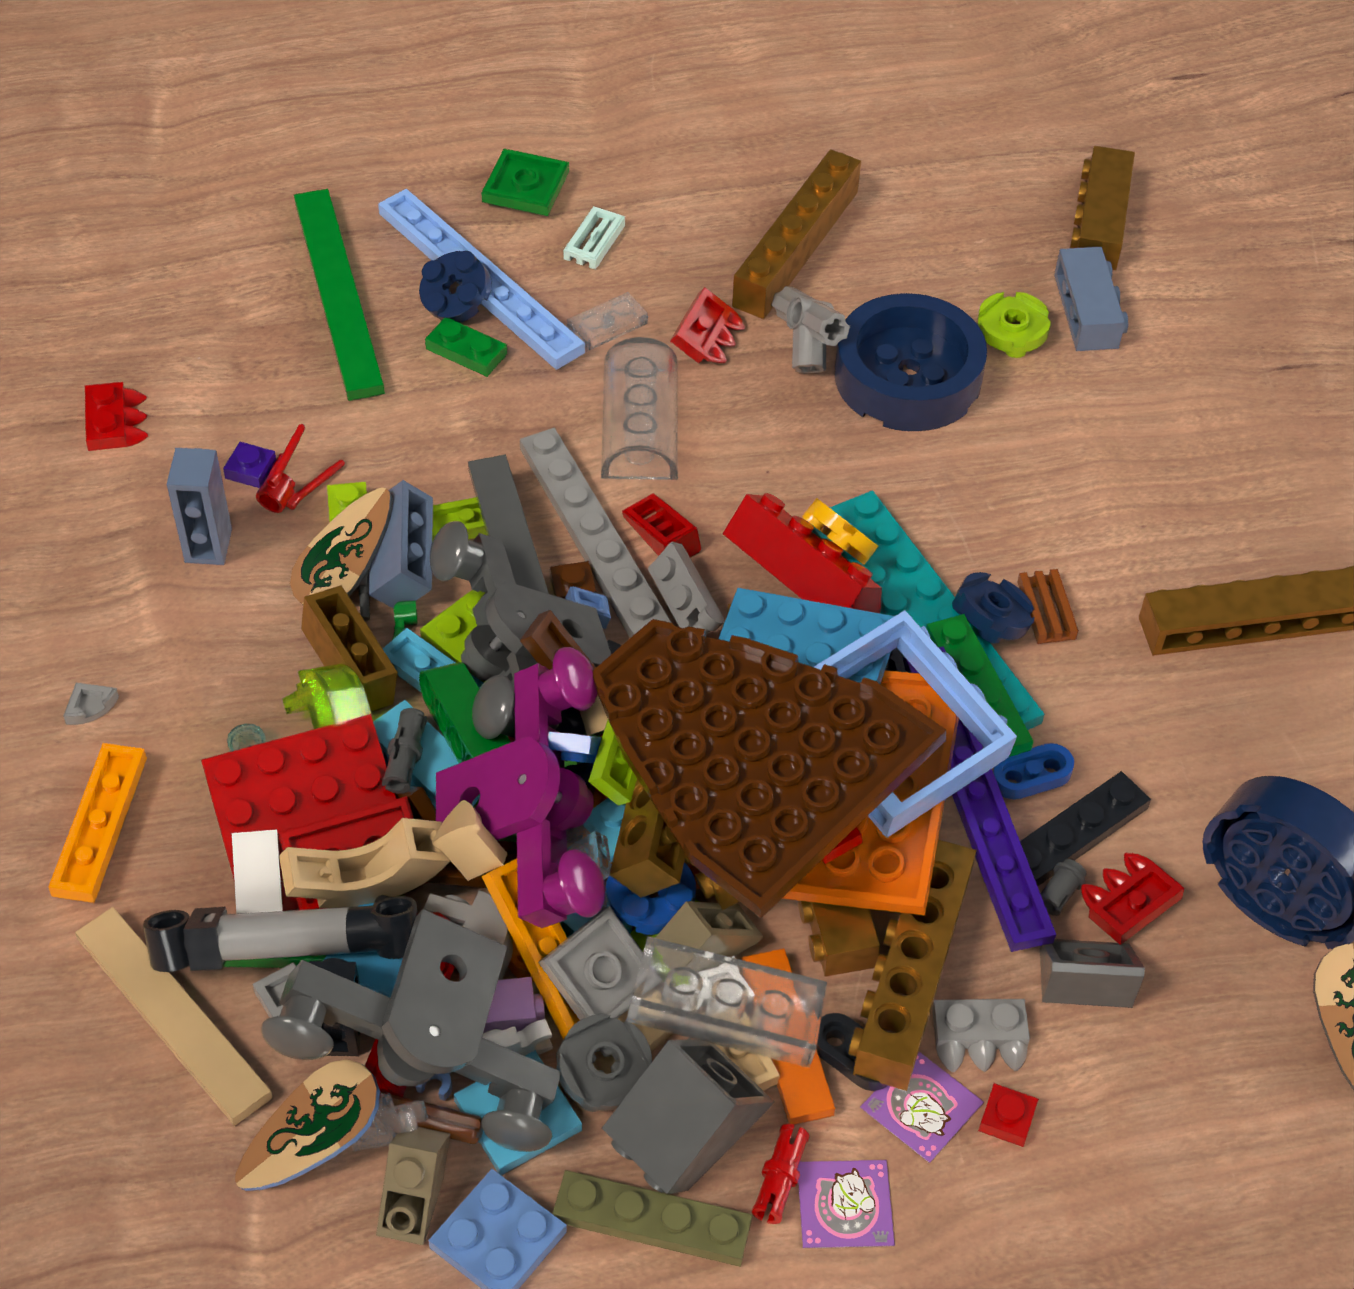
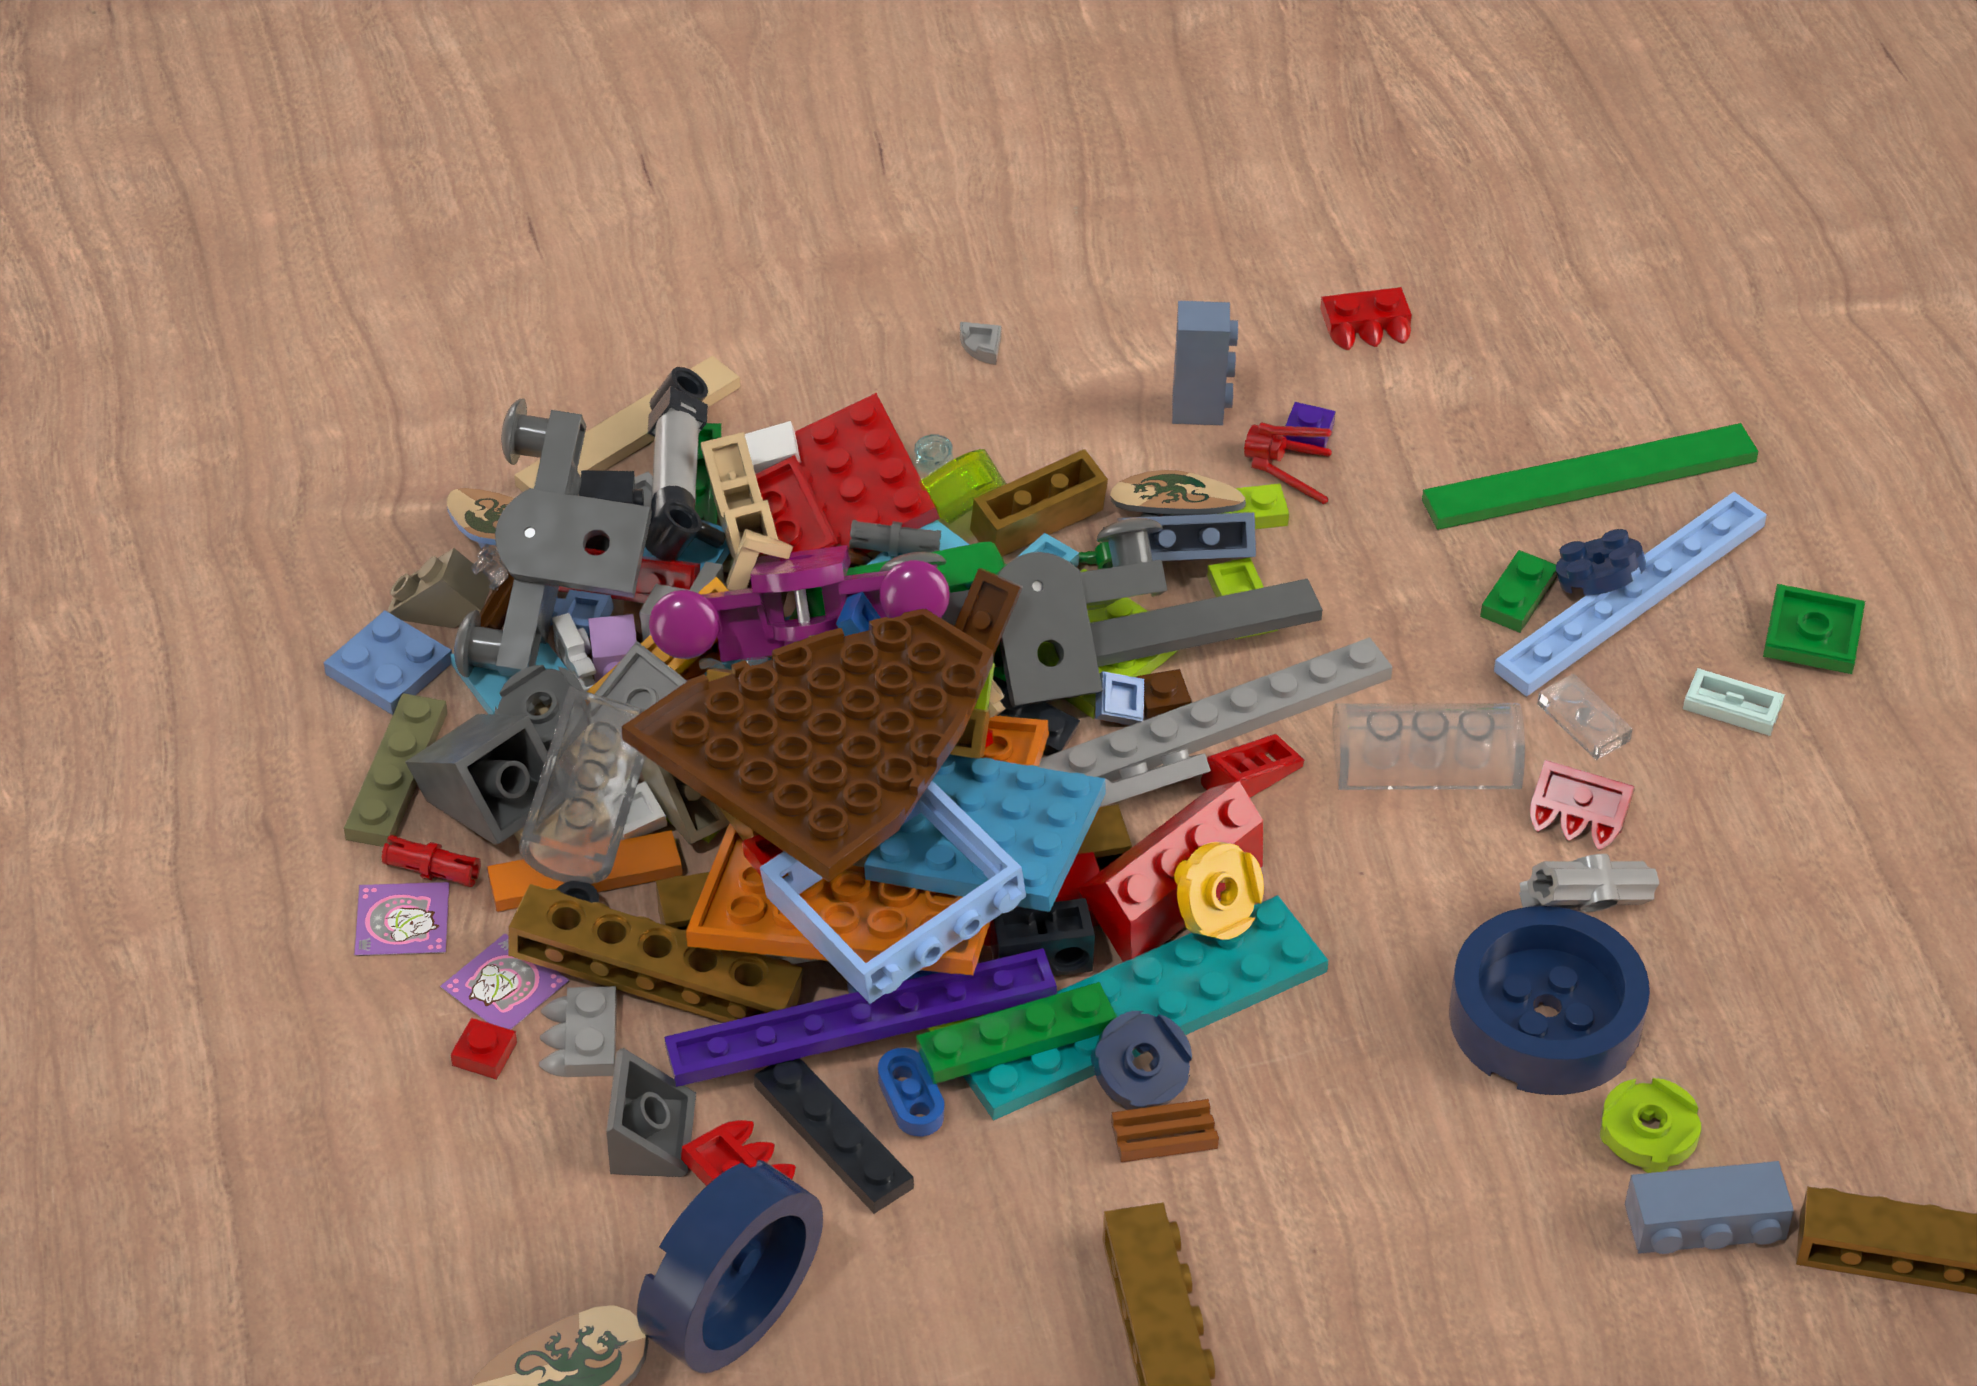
camera: 90 degrees right, 5 degrees down
light orange plate [48,743,147,903] -> none
pearl gold brick [732,149,861,319] -> none
dark grey pin [1040,859,1087,916] -> none

